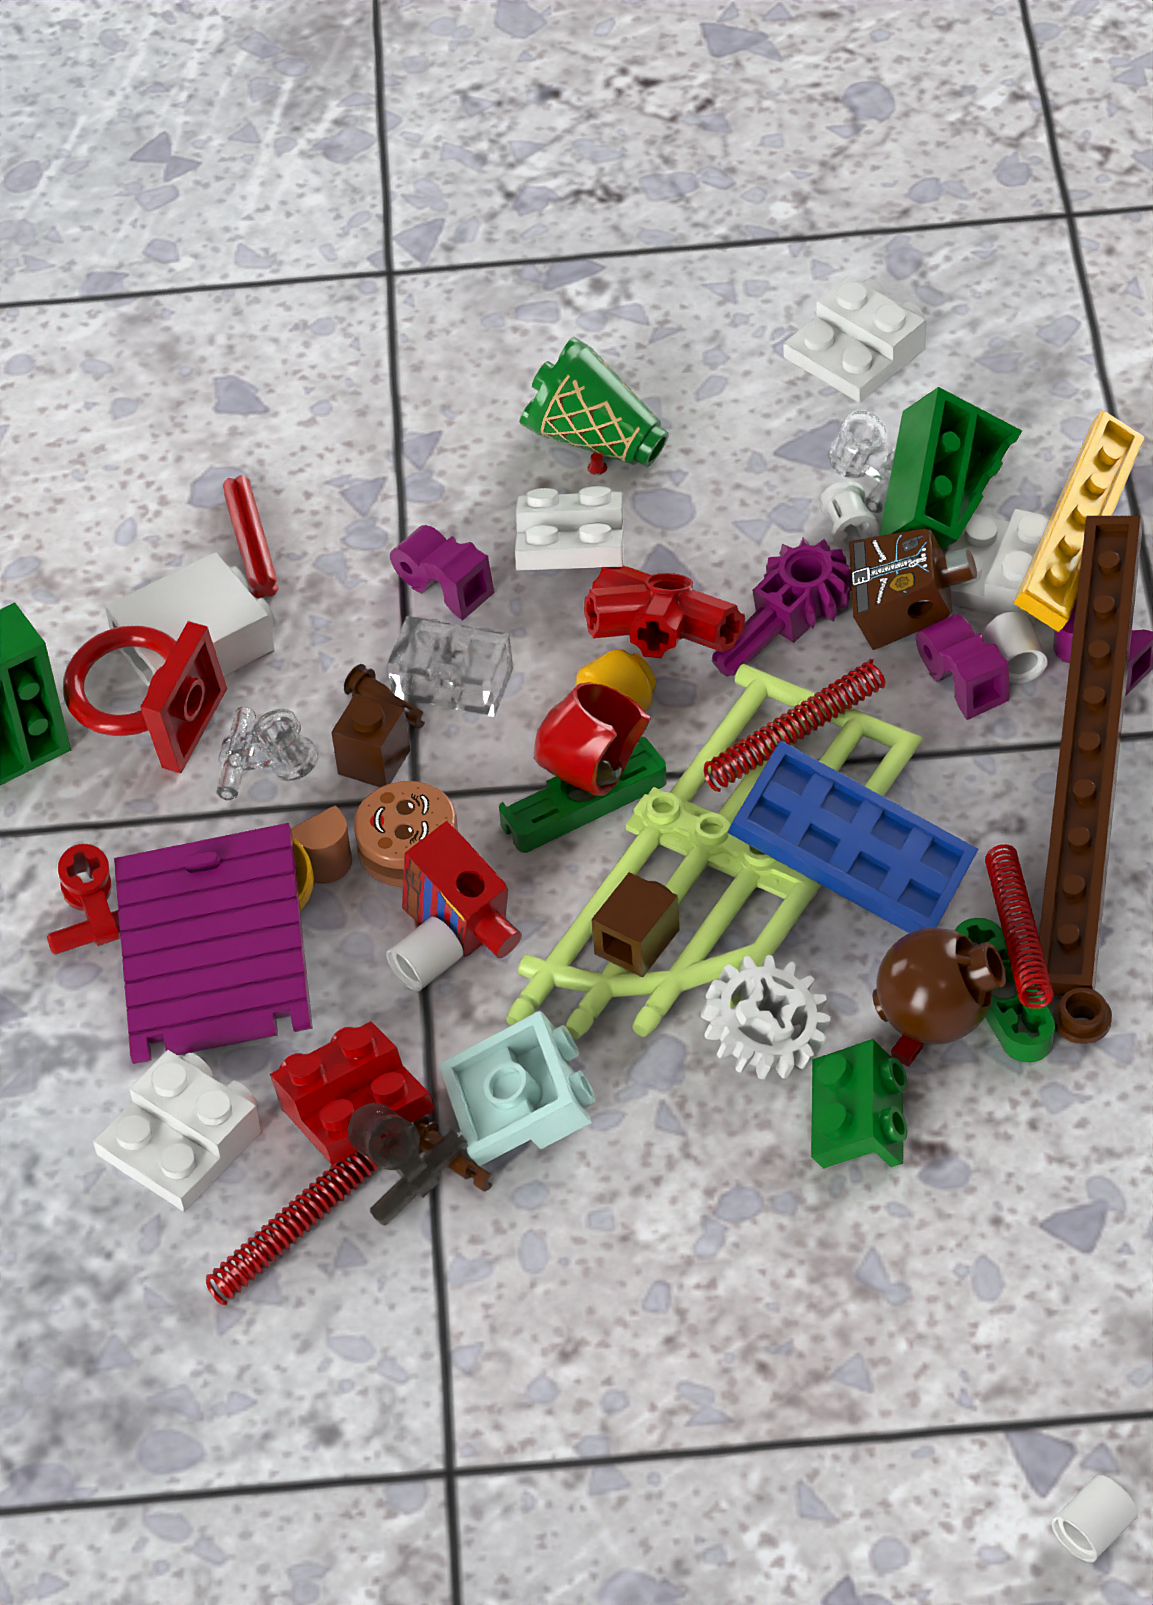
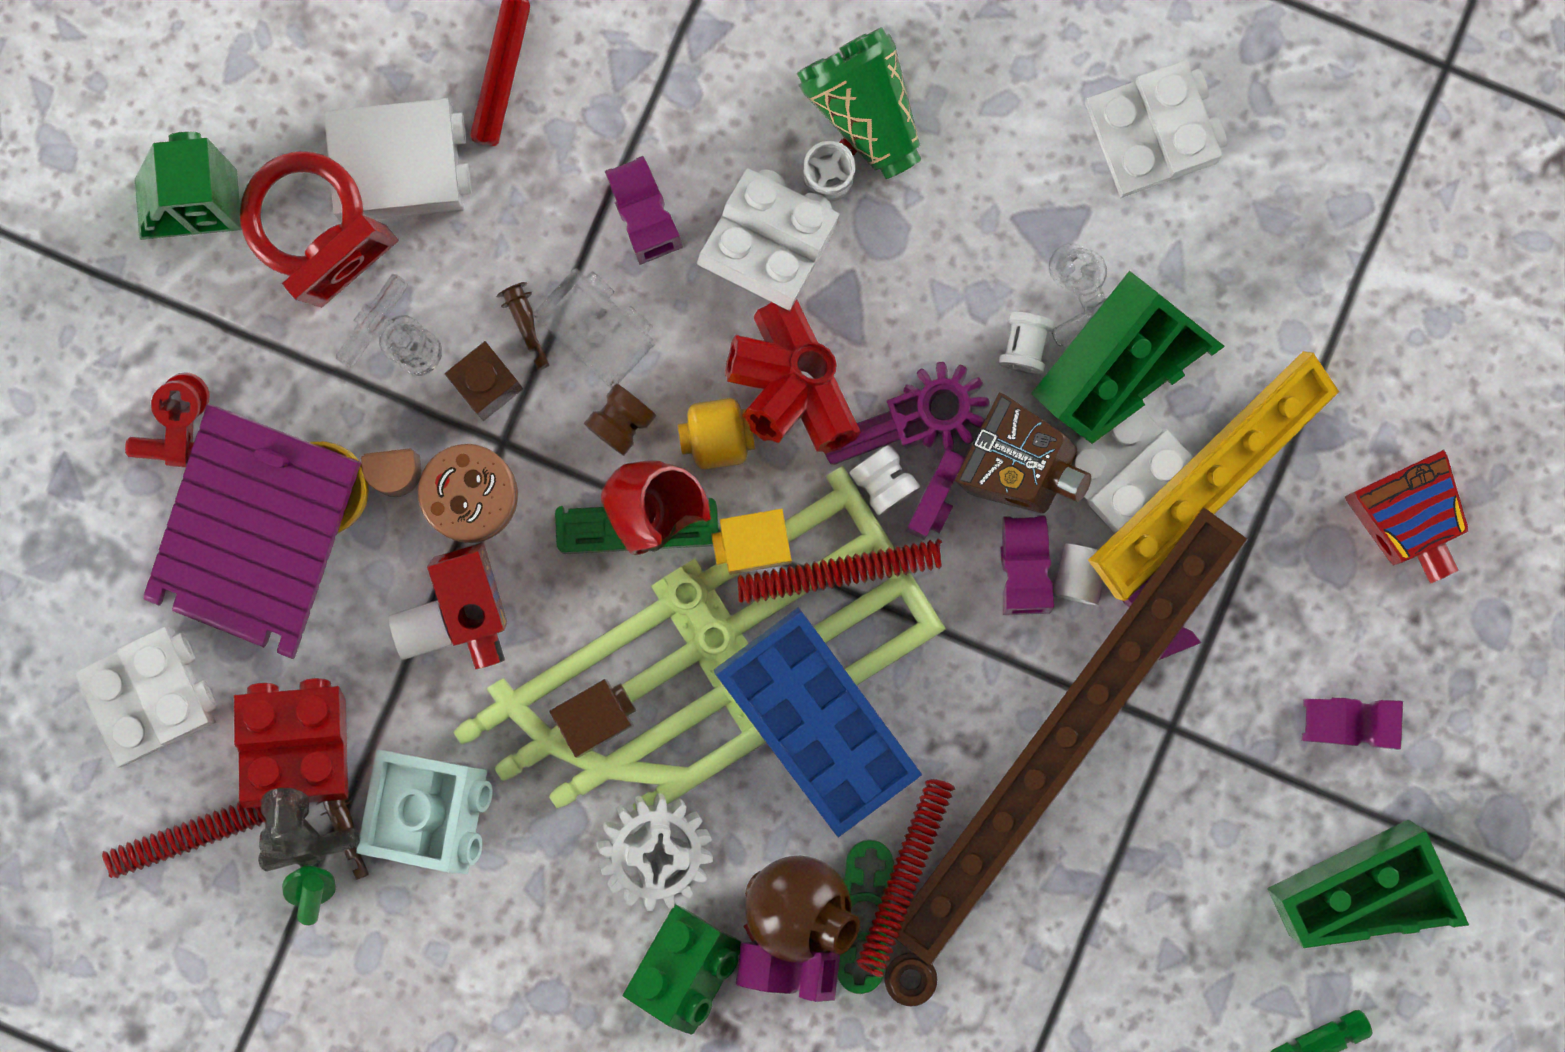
camera: 25 degrees right, 35 degrees up
none -> green plate [282,866,336,926]
none -> reddish brown wheel [584,383,656,456]
none -> yellow brick [712,508,792,575]
none -> magenta leg [736,942,840,1002]
none -> white wheel [803,141,856,201]
none -> white wheel [849,444,921,516]
none -> magenta plate [906,449,965,540]

